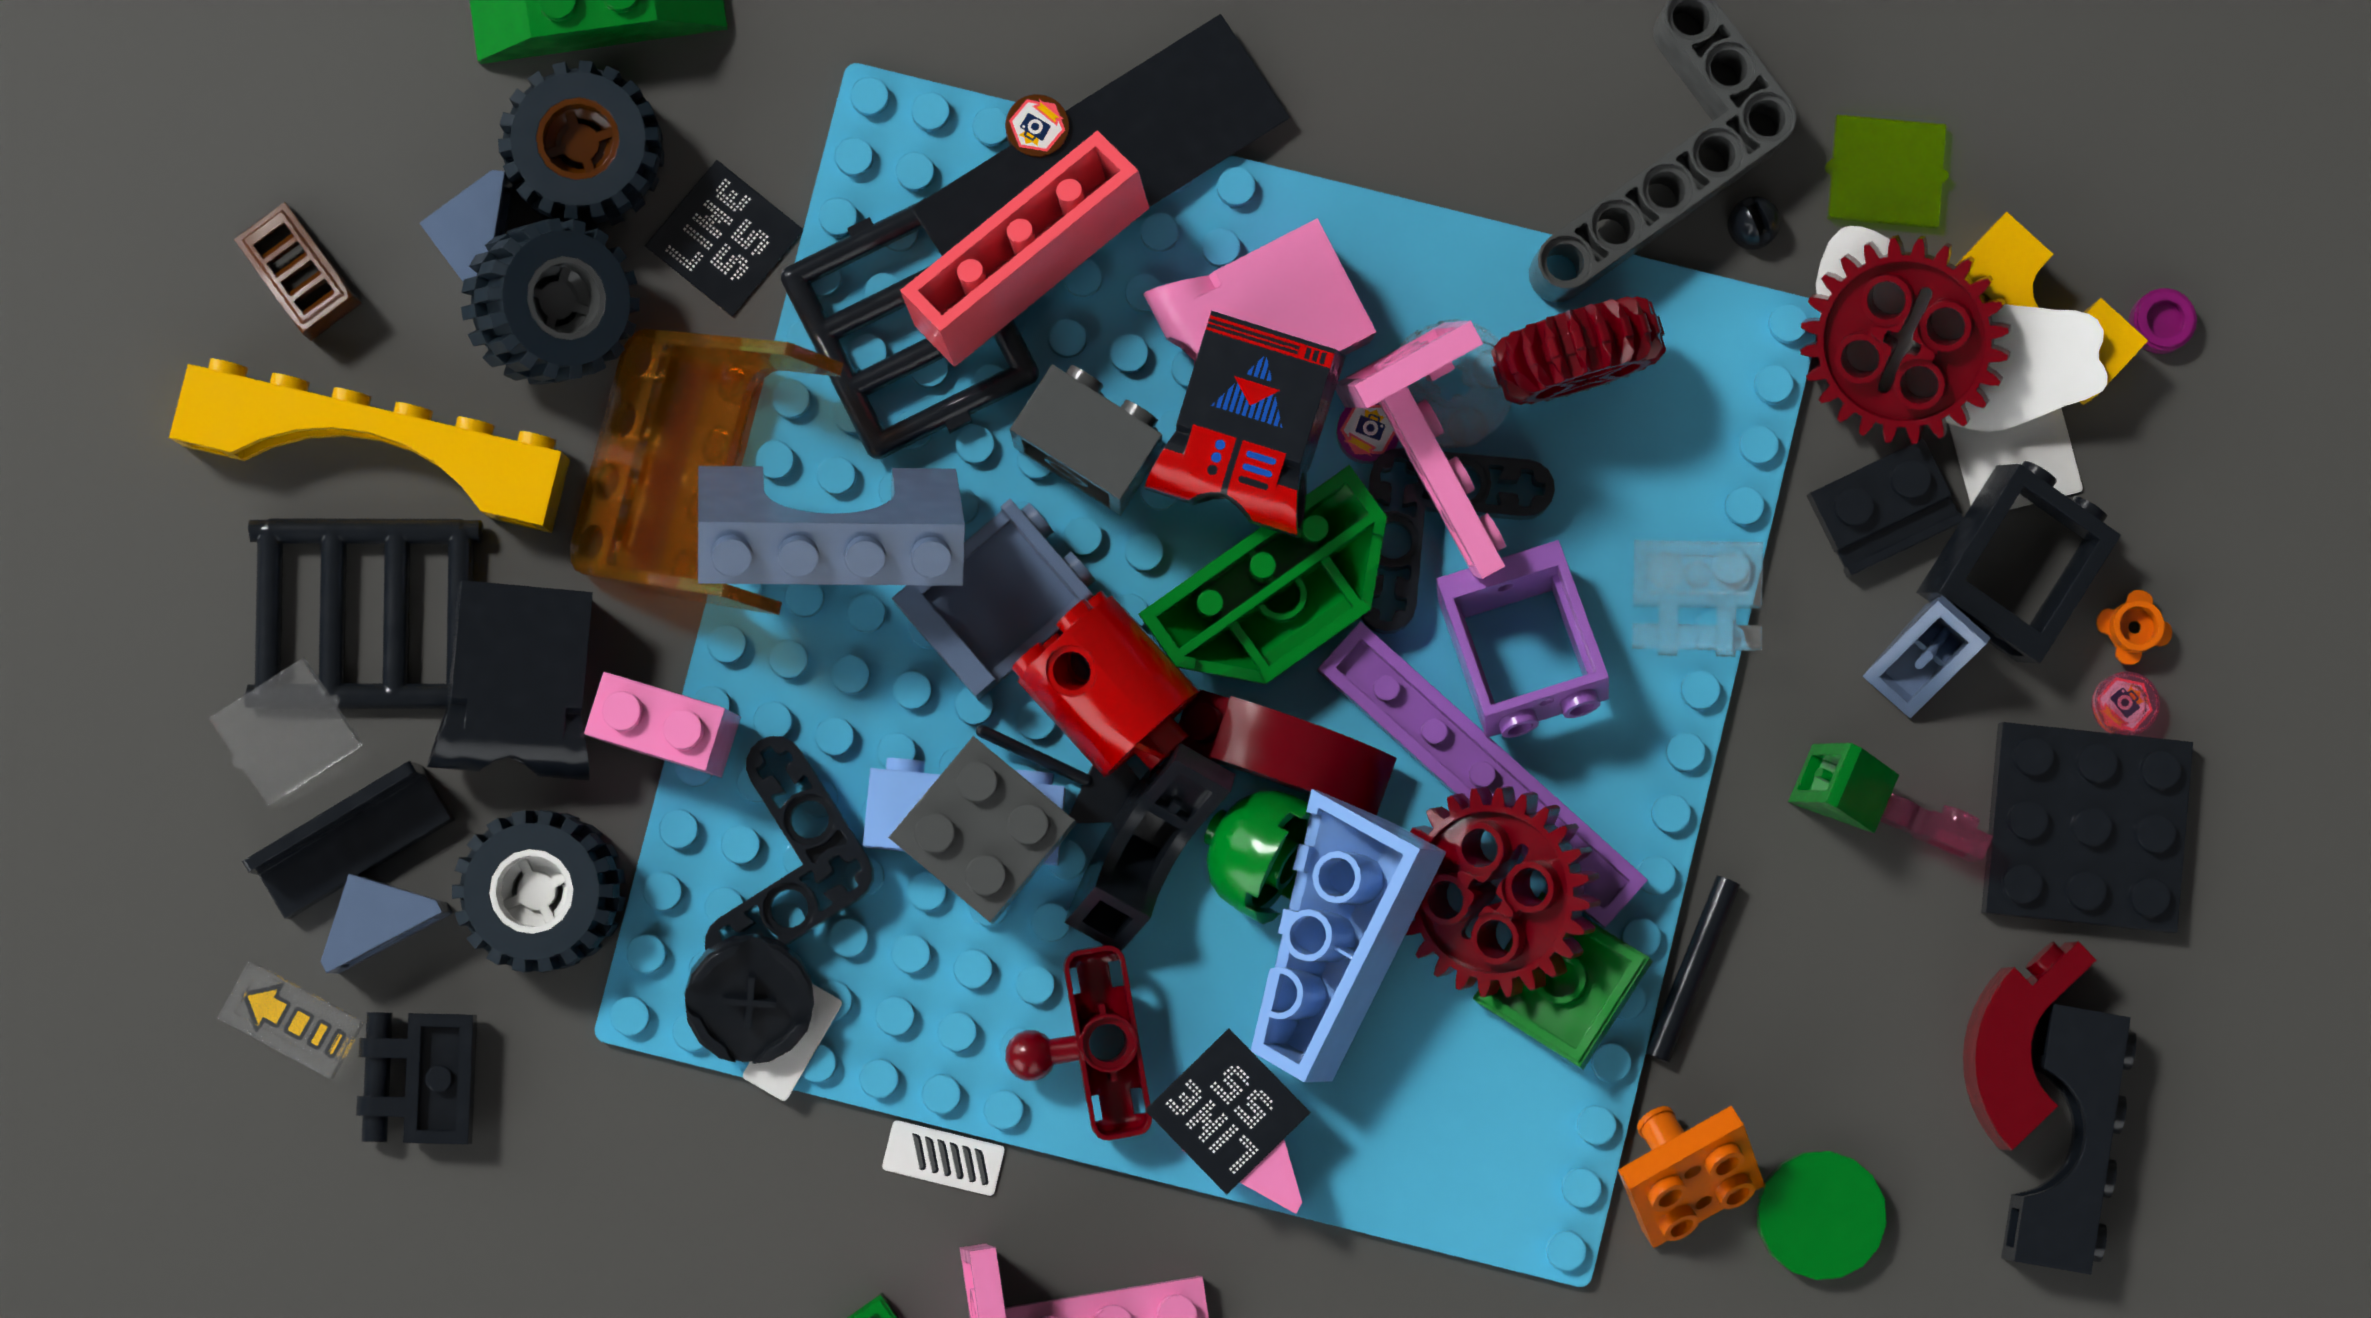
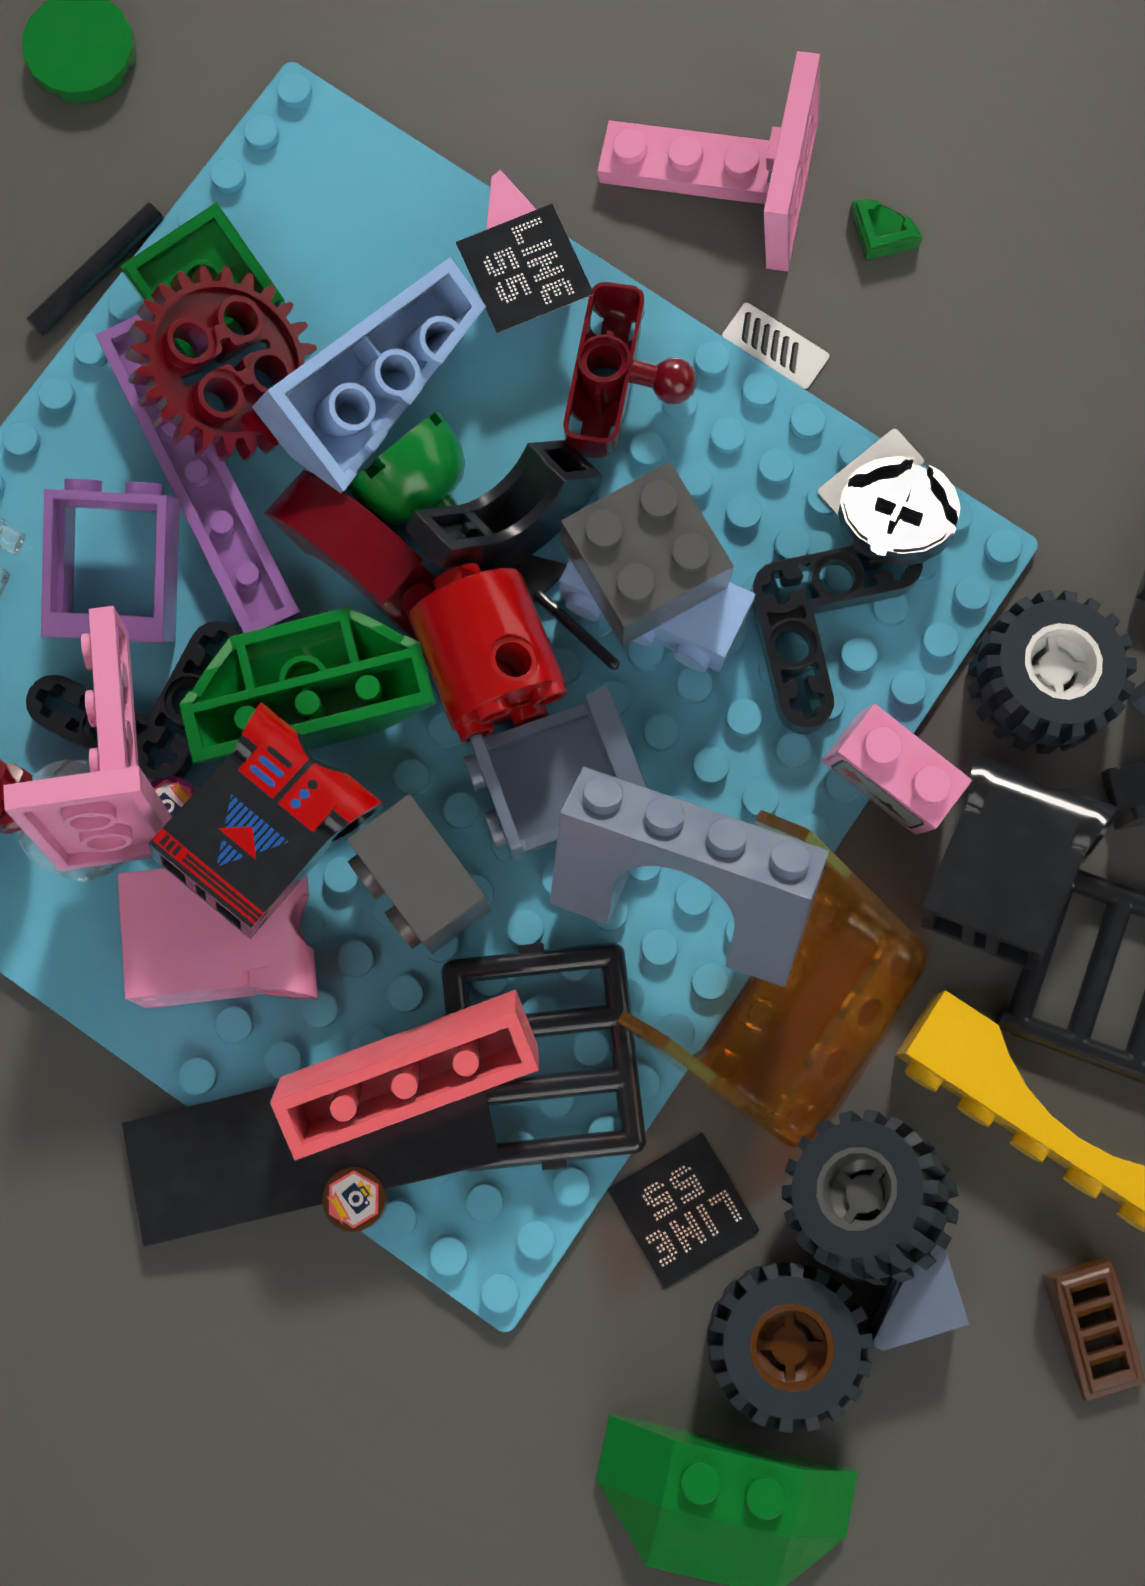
camera: 155 degrees left, 5 degrees down
orange plate [1618,1106,1764,1249] -> none

